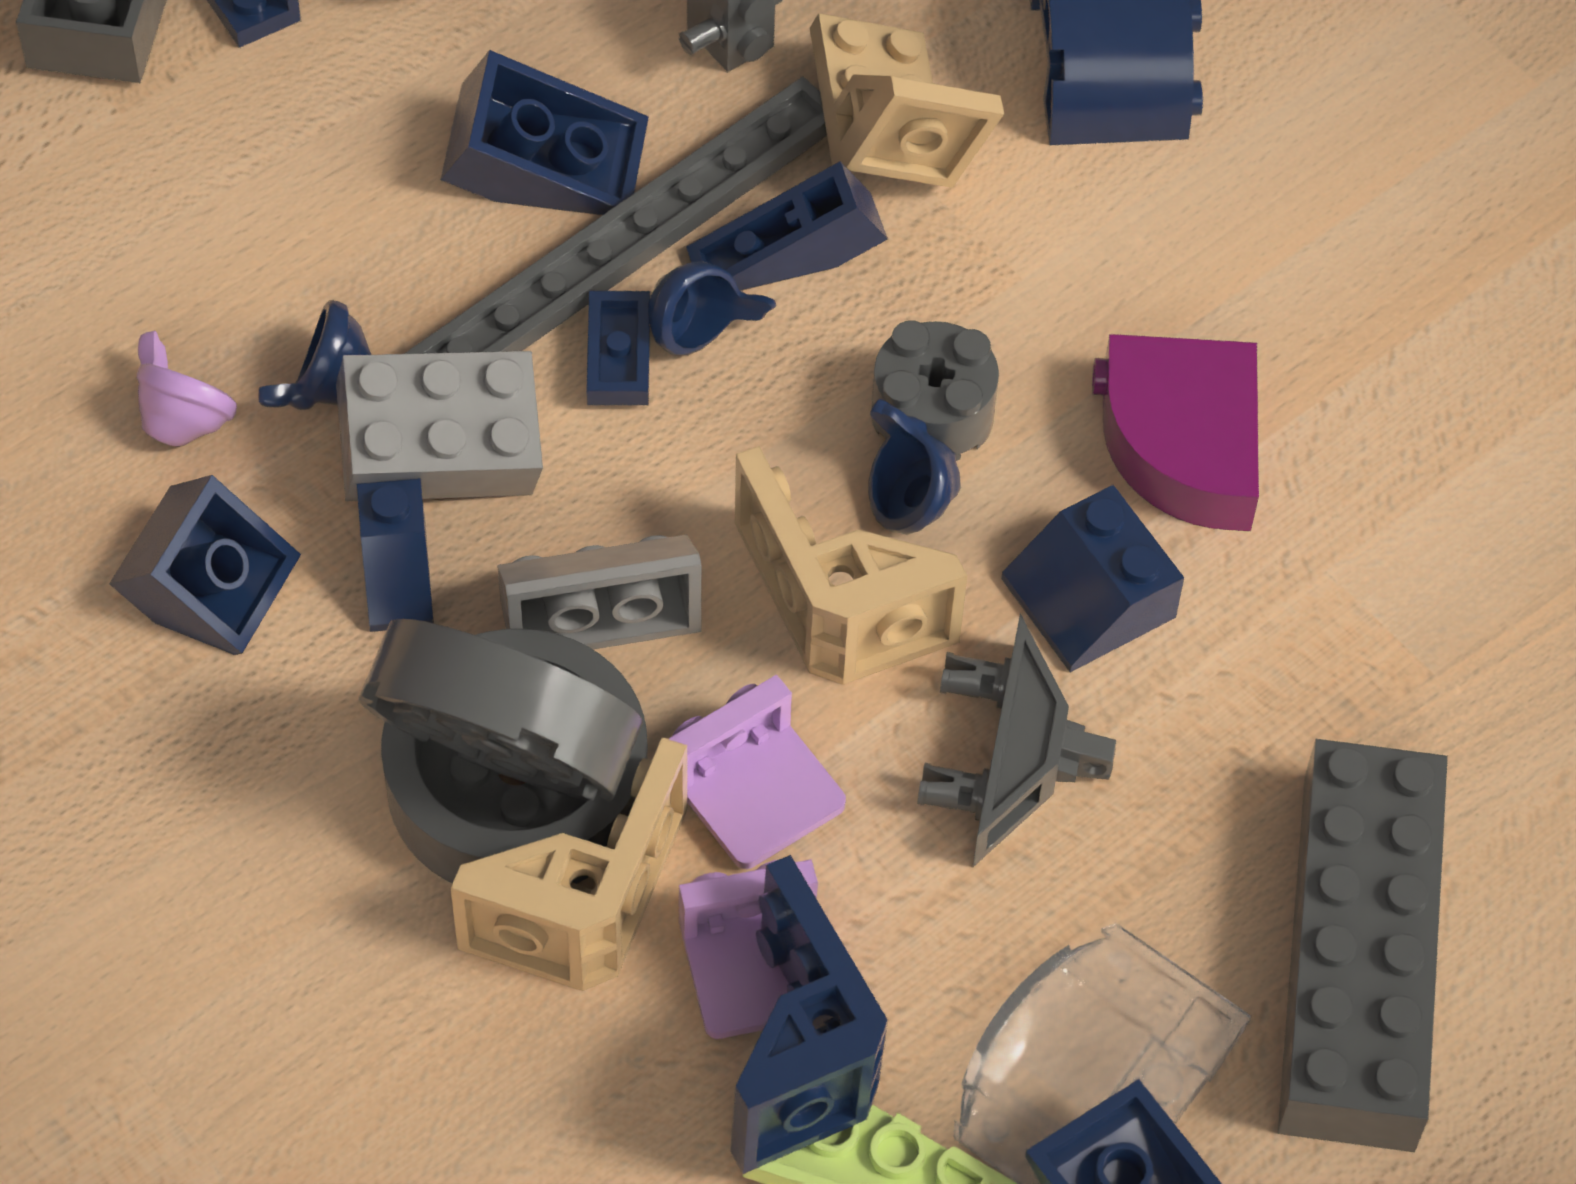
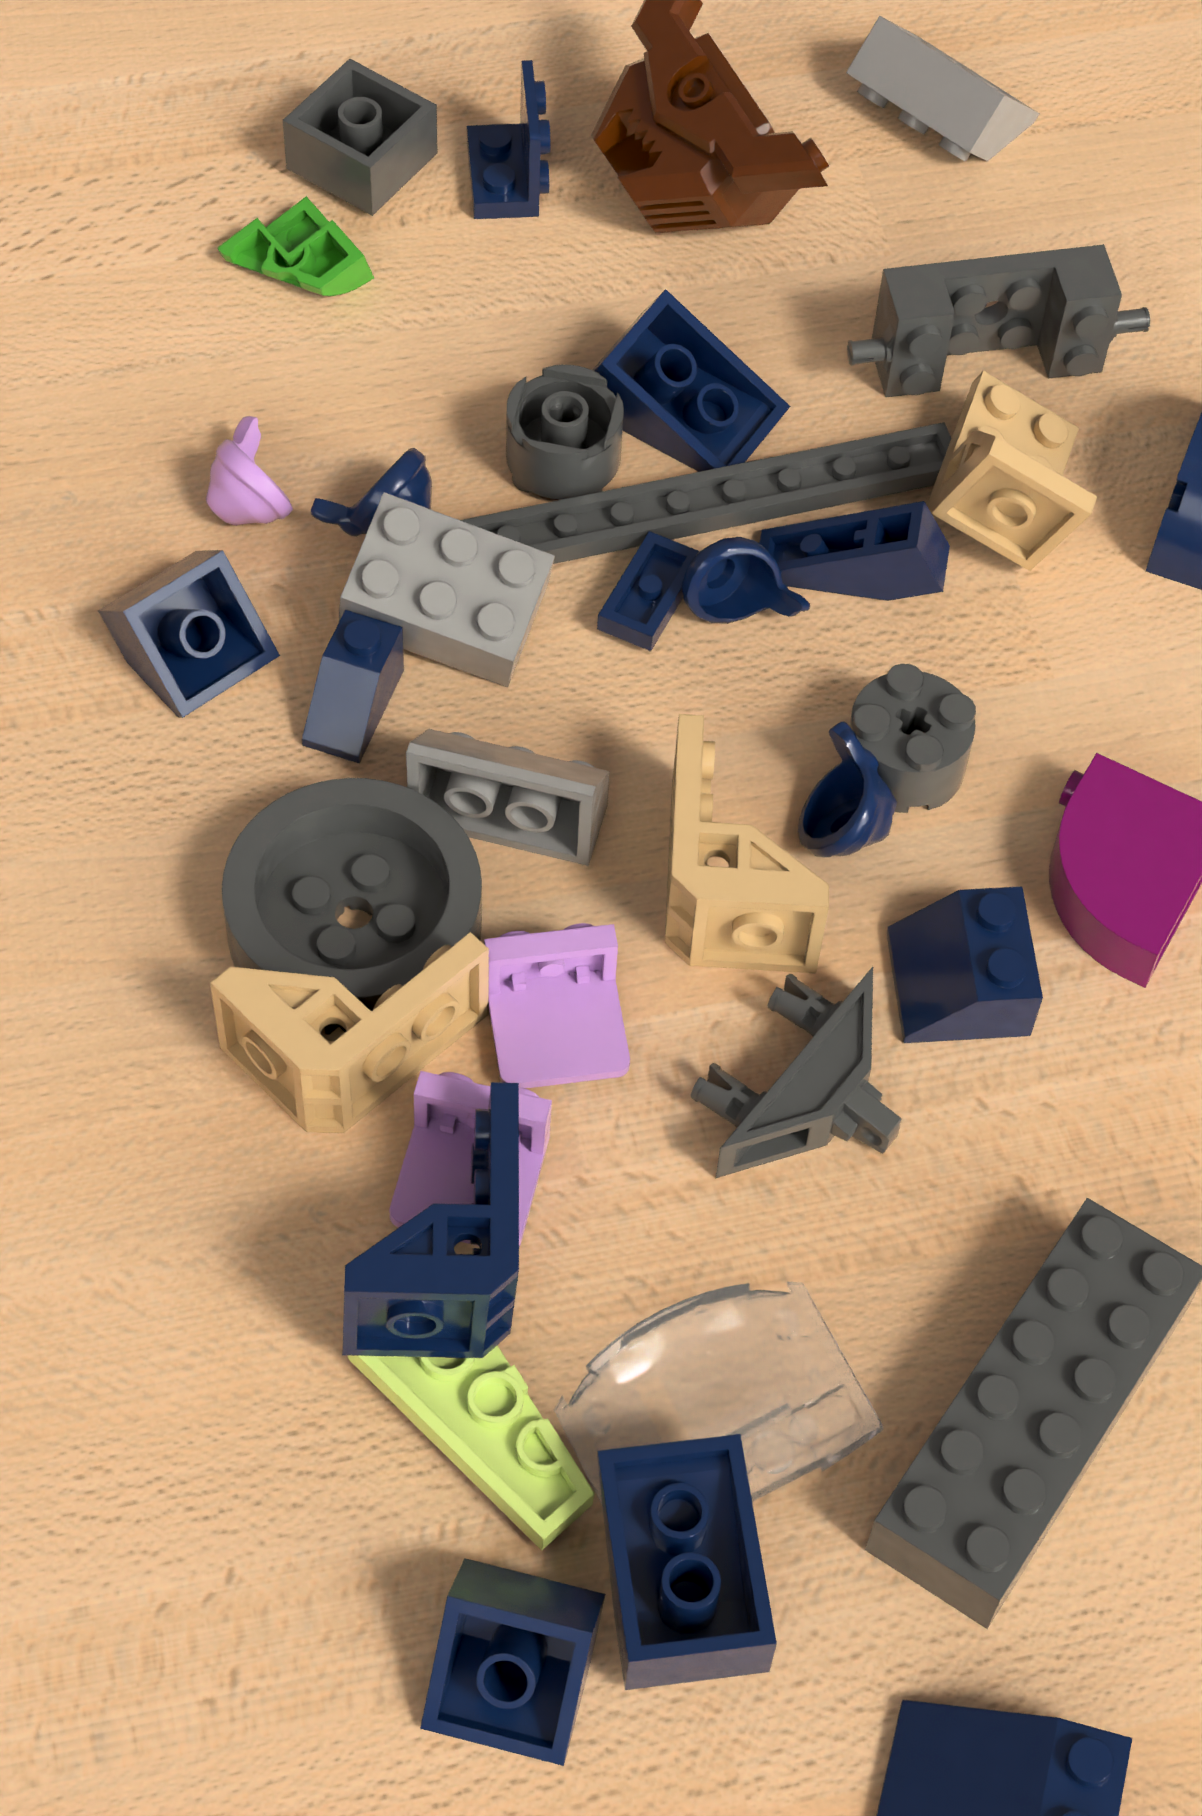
camera: 25 degrees right, 0 degrees up
dark grey brick [359,619,643,801] -> none
none -> bright green slope [218,196,374,296]
none -> dark grey brick [506,365,624,500]

